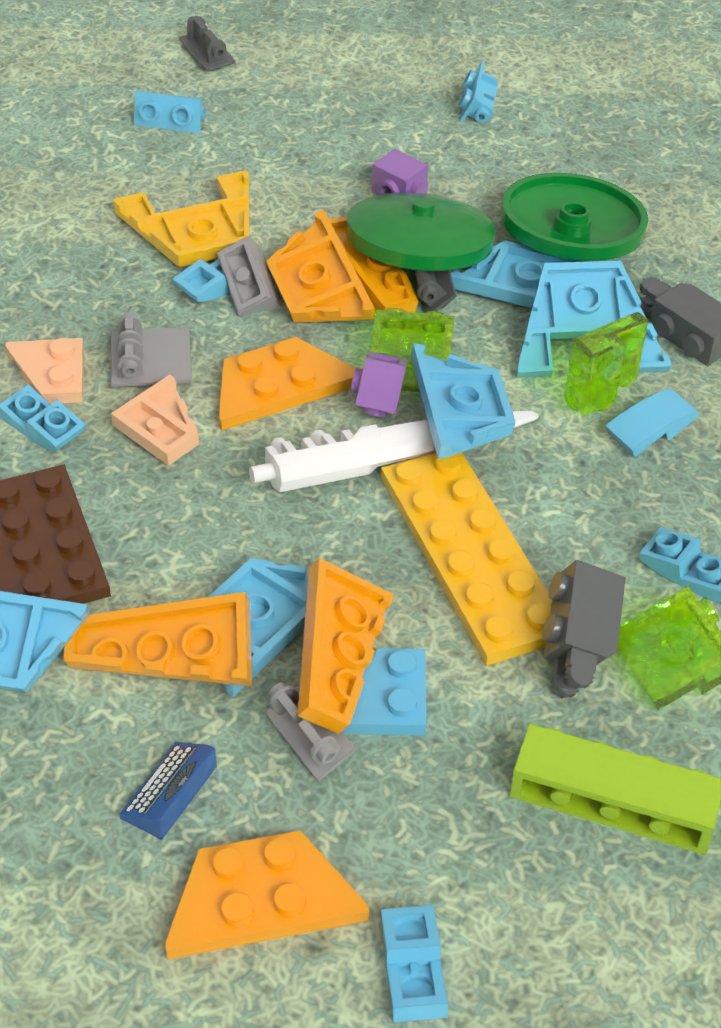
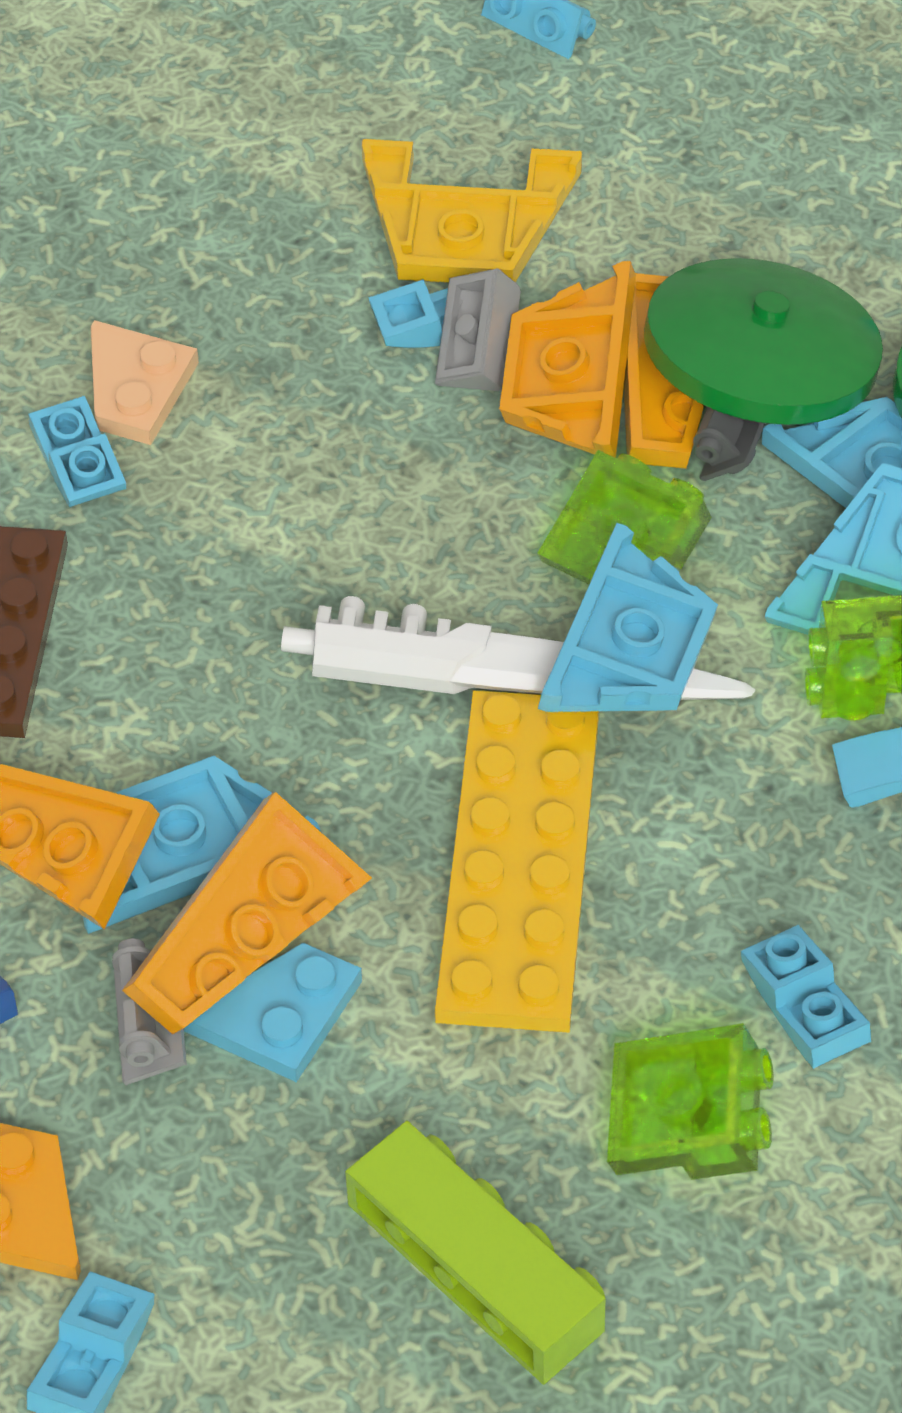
camera: 30 degrees right, 5 degrees up
light grey hinge [111,312,192,387] -> none
light nougat wing [111,374,199,466] -> none
light orange wing [219,337,356,431] -> none
medium lavender brick [350,351,408,417] -> none
medium lavender brick [372,149,429,195] -> none
dark grey hinge [542,560,626,699] -> none

